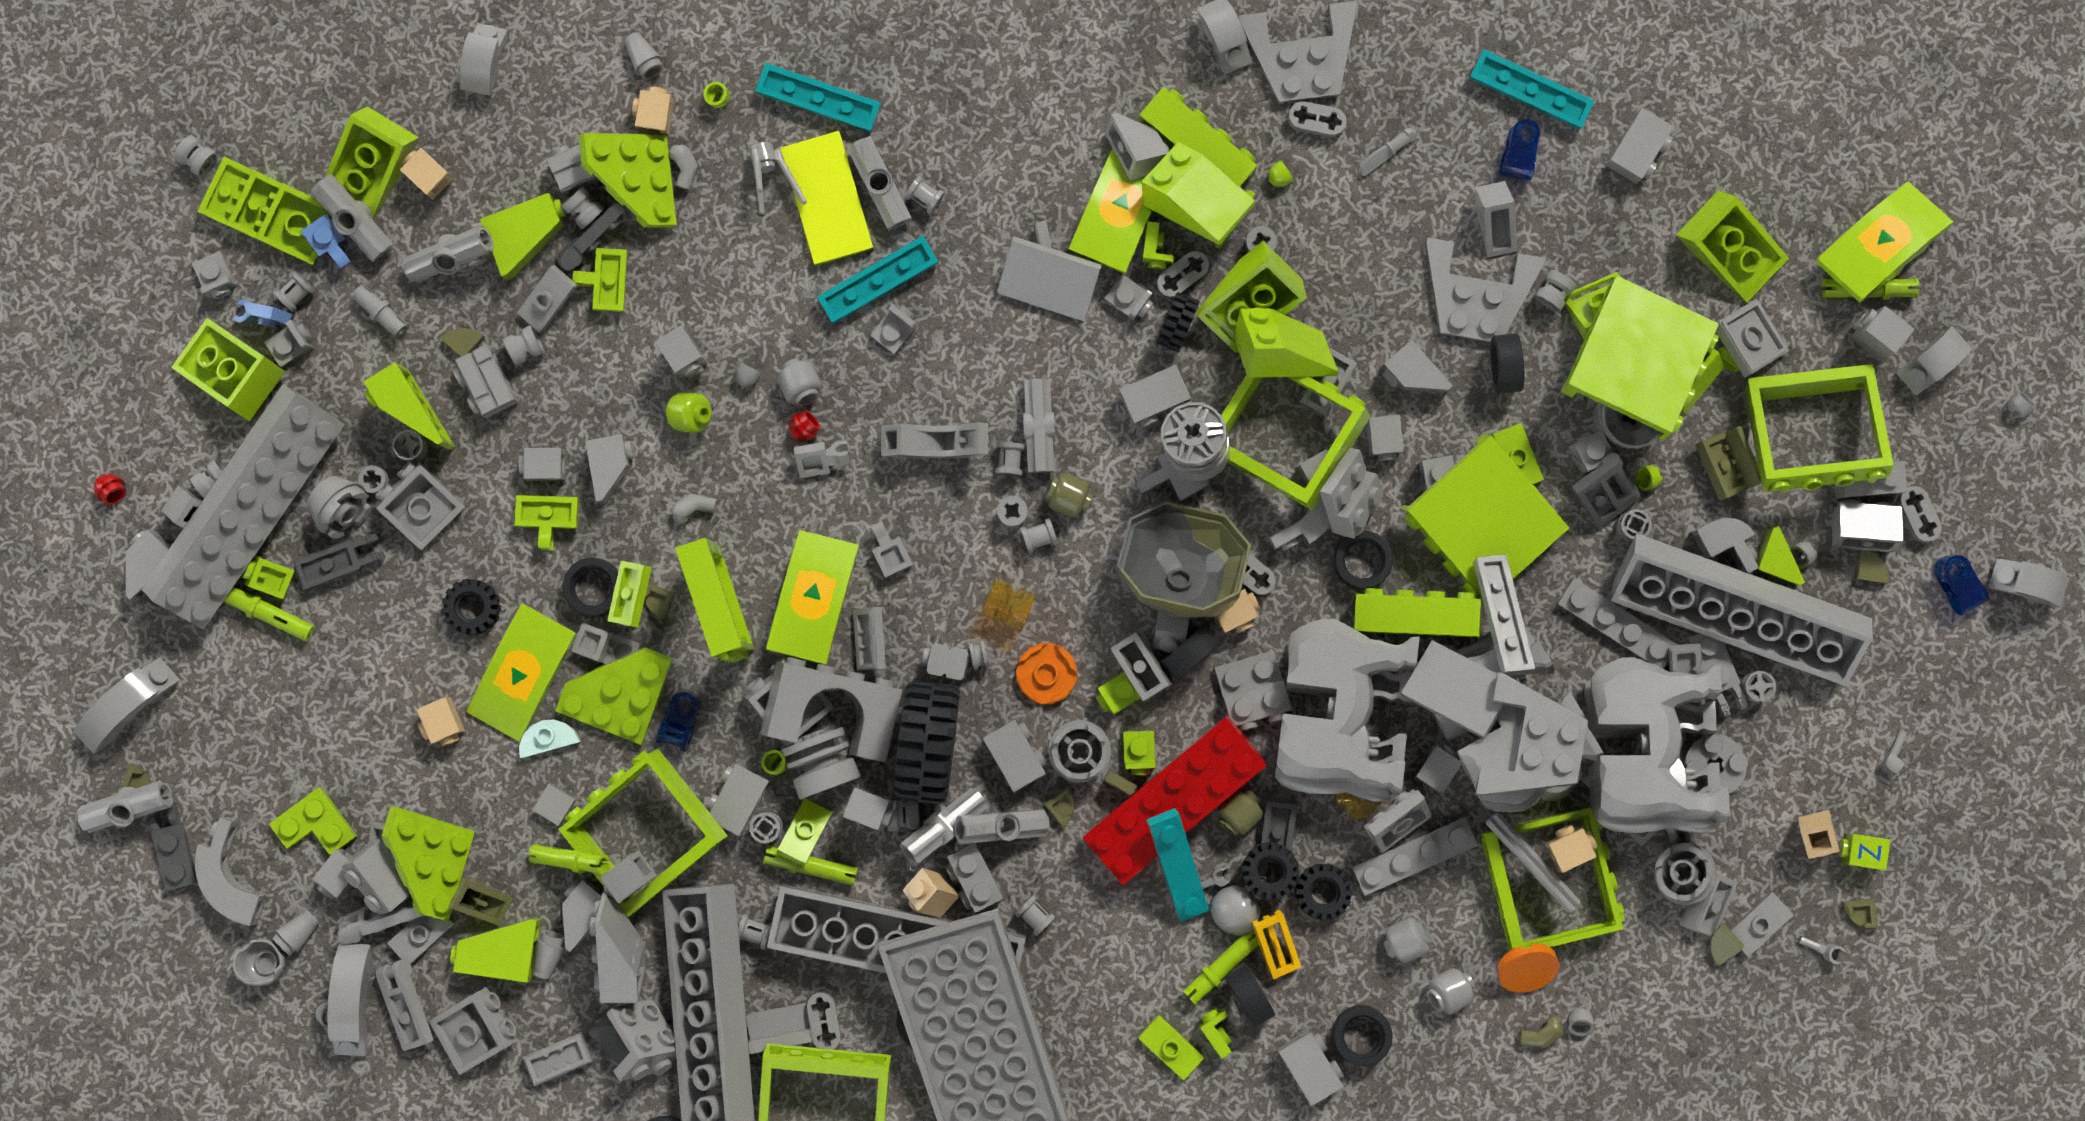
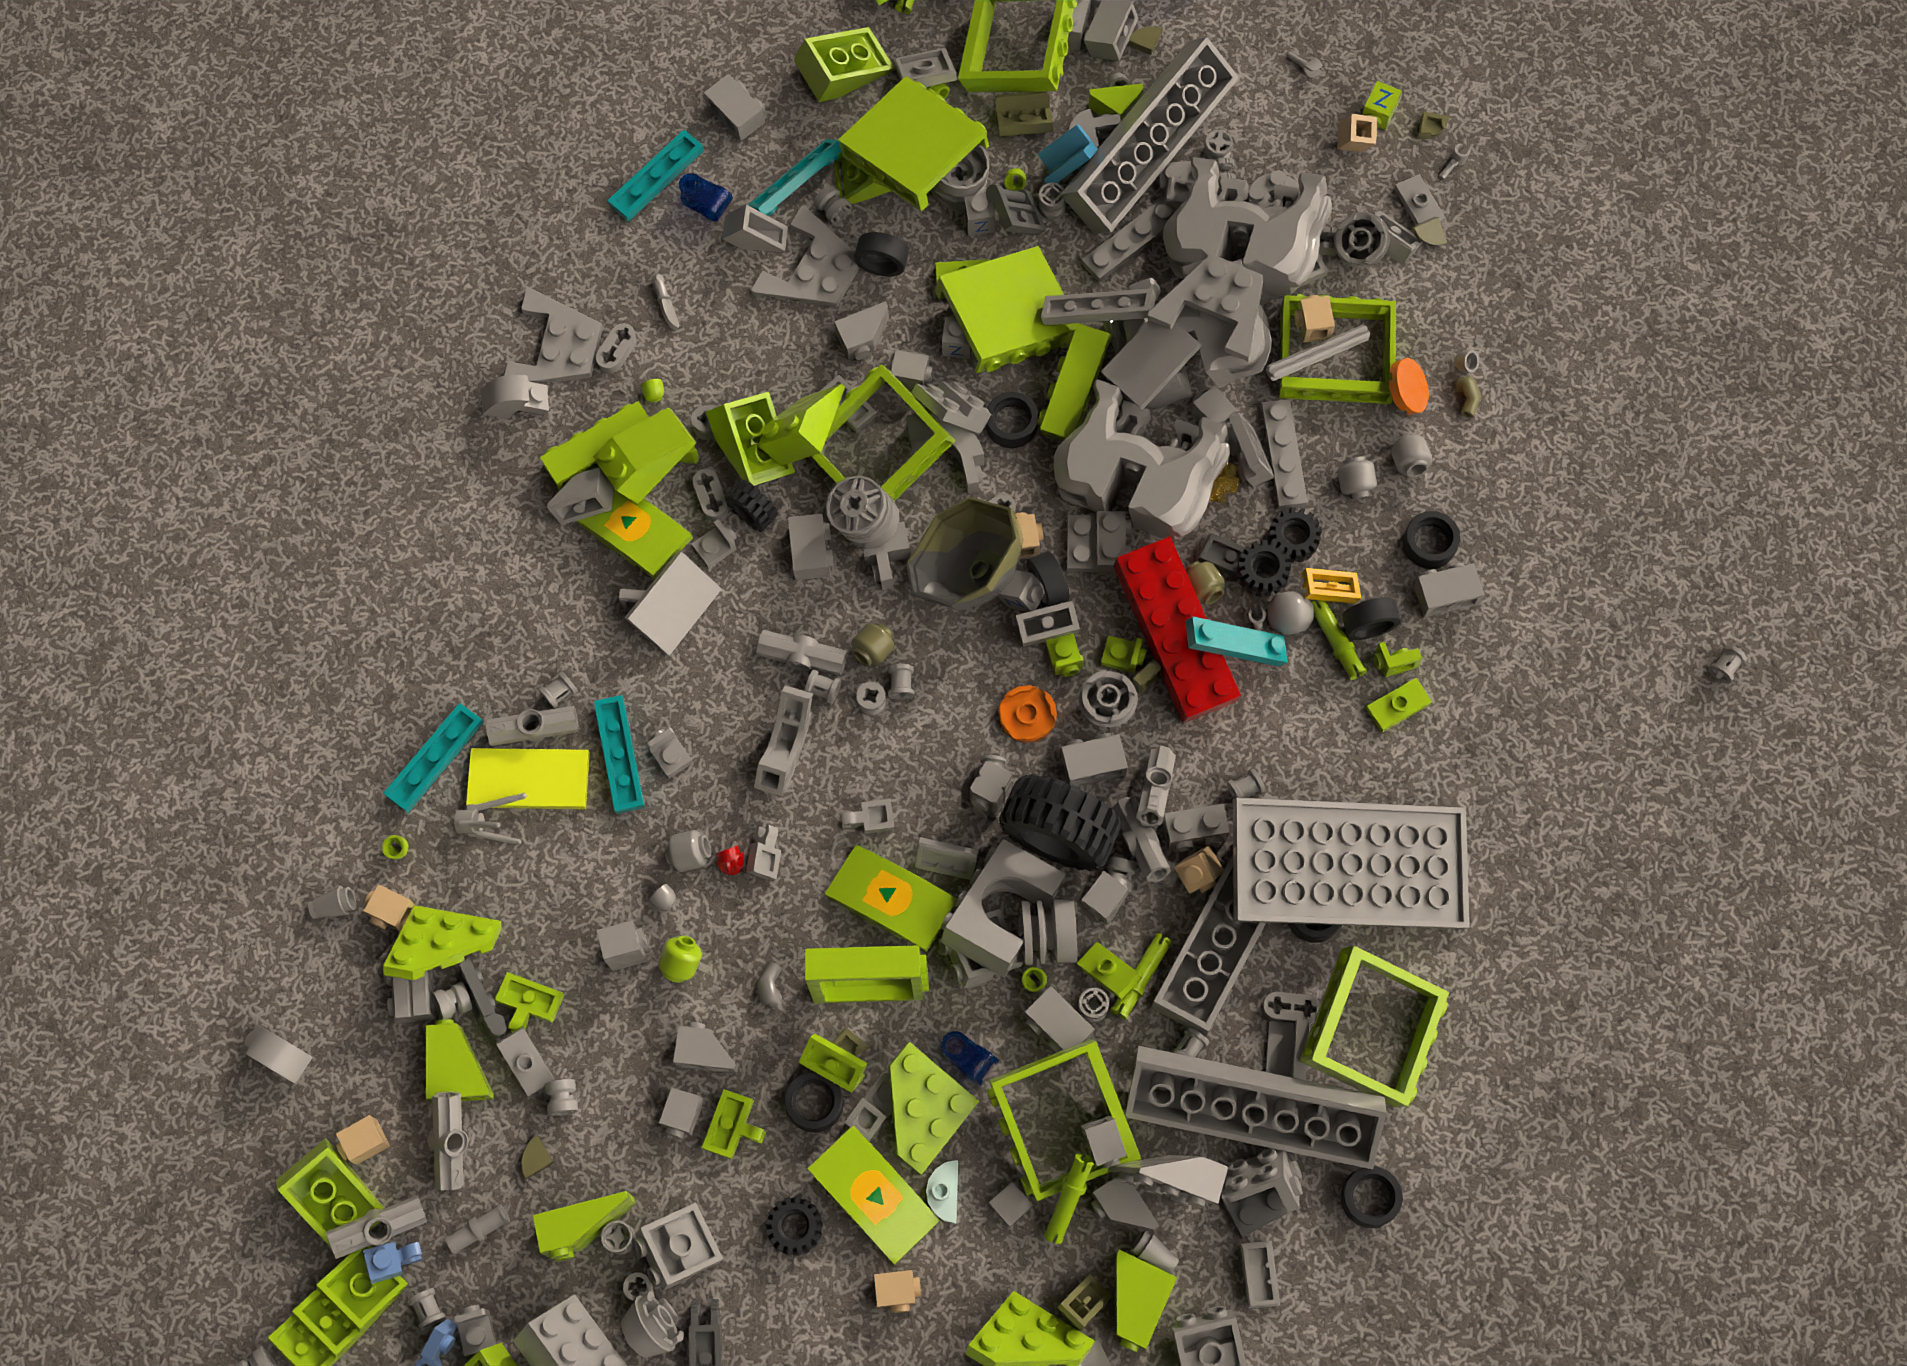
camera: 75 degrees left, 15 degrees down
light grey brick [453,345,518,418] -> none
light grey arm [669,144,698,191] -> none
clear yellow wheel [981,578,1036,631] -> none
olive tile [1044,786,1074,829] -> none
lime bracket [1142,221,1174,270] -> none
none -> teal plate [748,139,841,216]
none -> dark azure panel [1038,124,1098,184]

